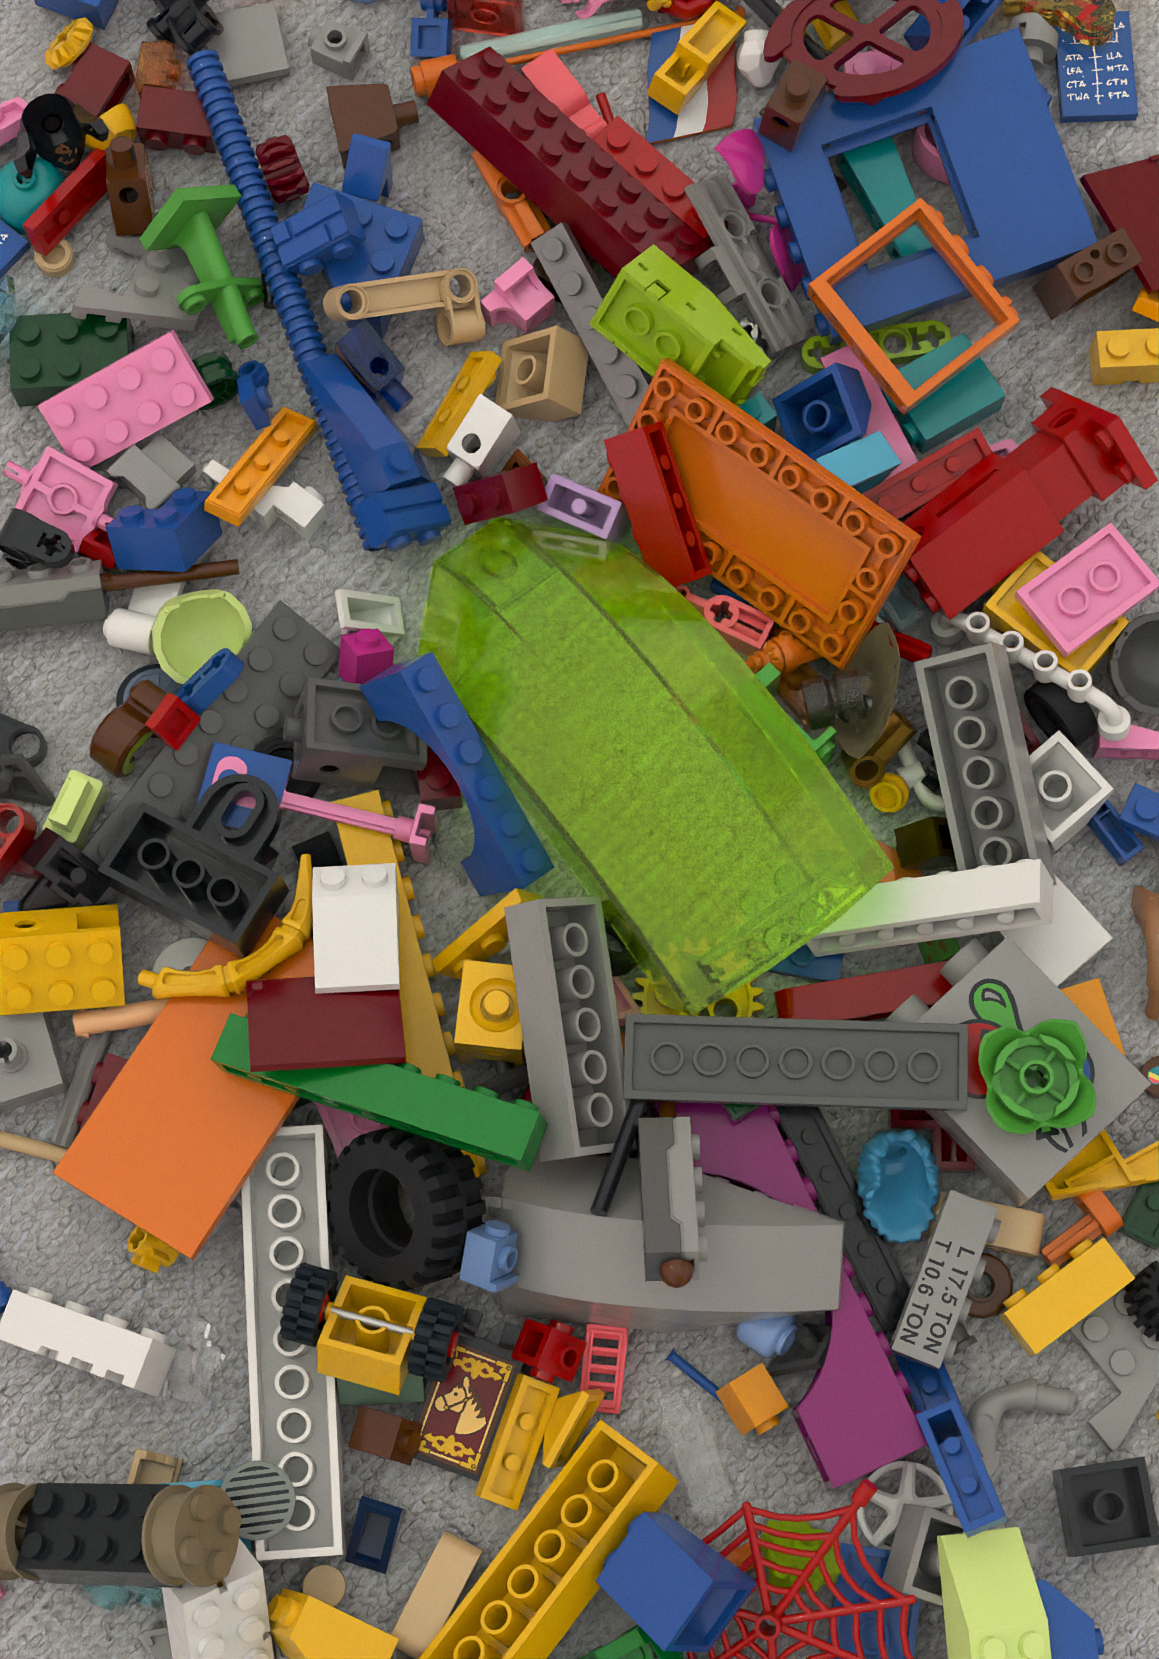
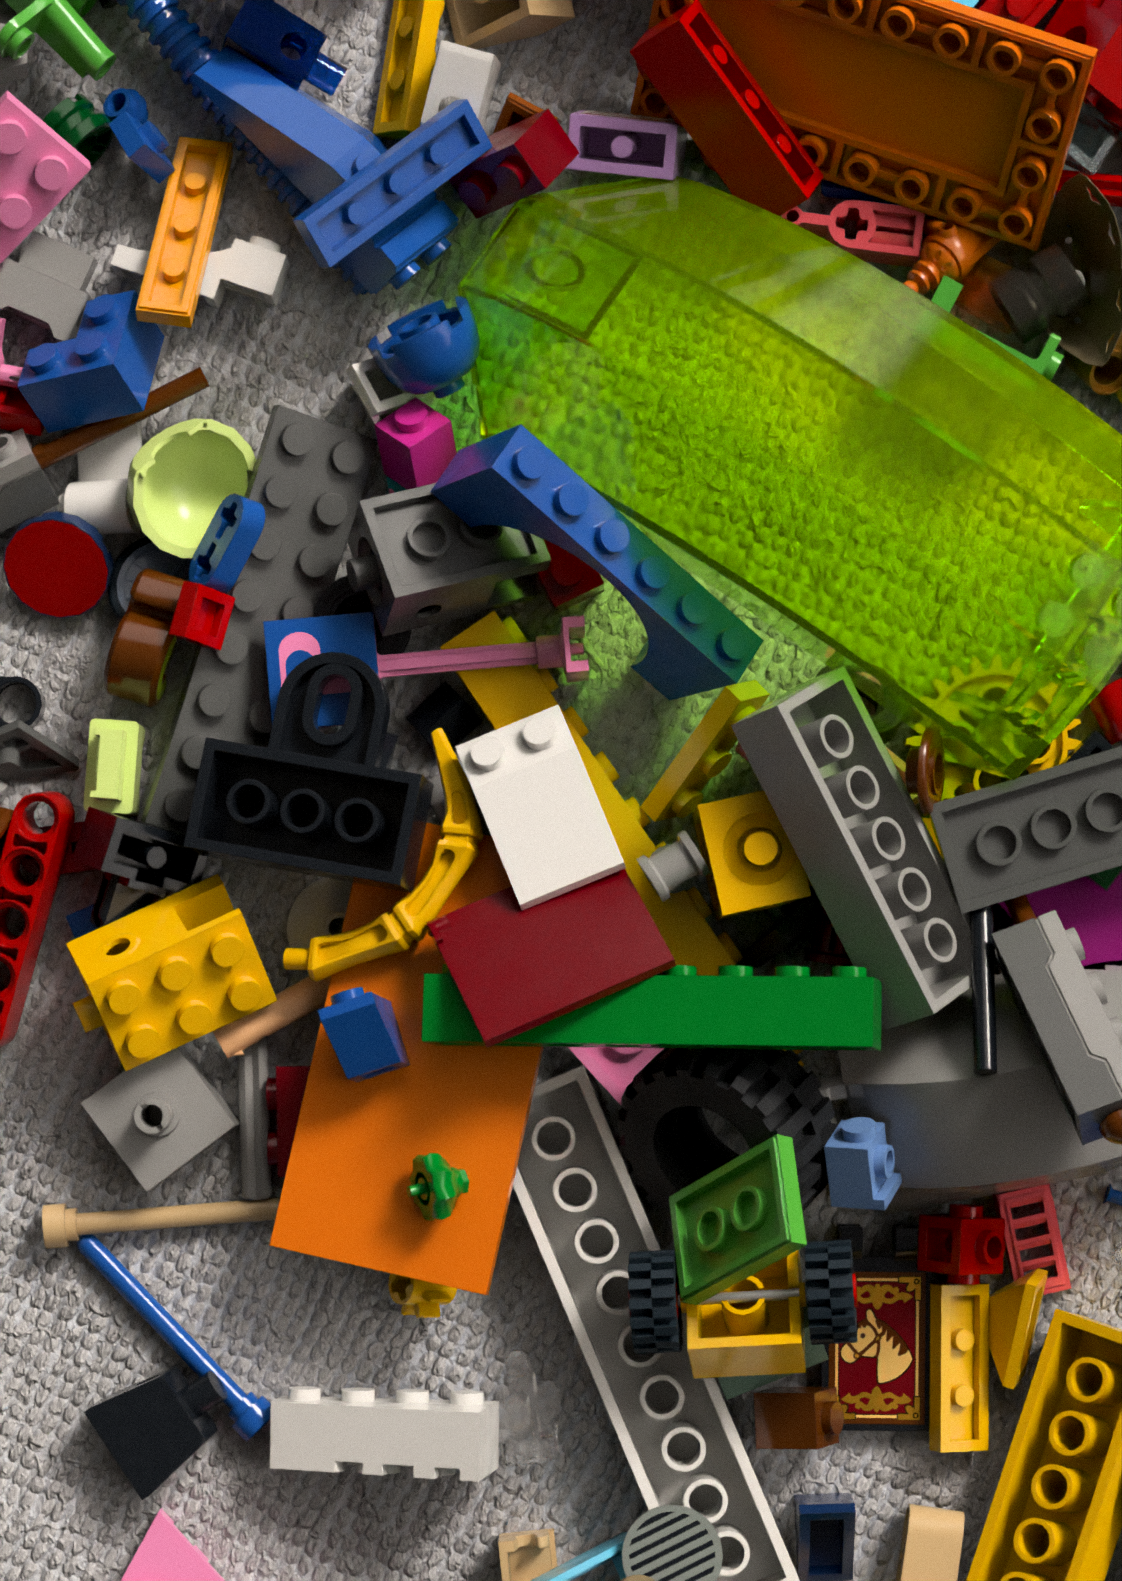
camera: 15 degrees left, 10 degrees up
none -> red tile [3,511,114,618]
none -> blue plate [293,99,493,268]
none -> blue slope [318,987,410,1082]
none -> blue cylinder [367,296,481,398]
none -> green piece [406,1153,469,1221]
none -> light grey connector [636,830,711,902]
none -> bright green tile [669,1134,807,1305]
none -> reddish brown piece [905,726,945,816]

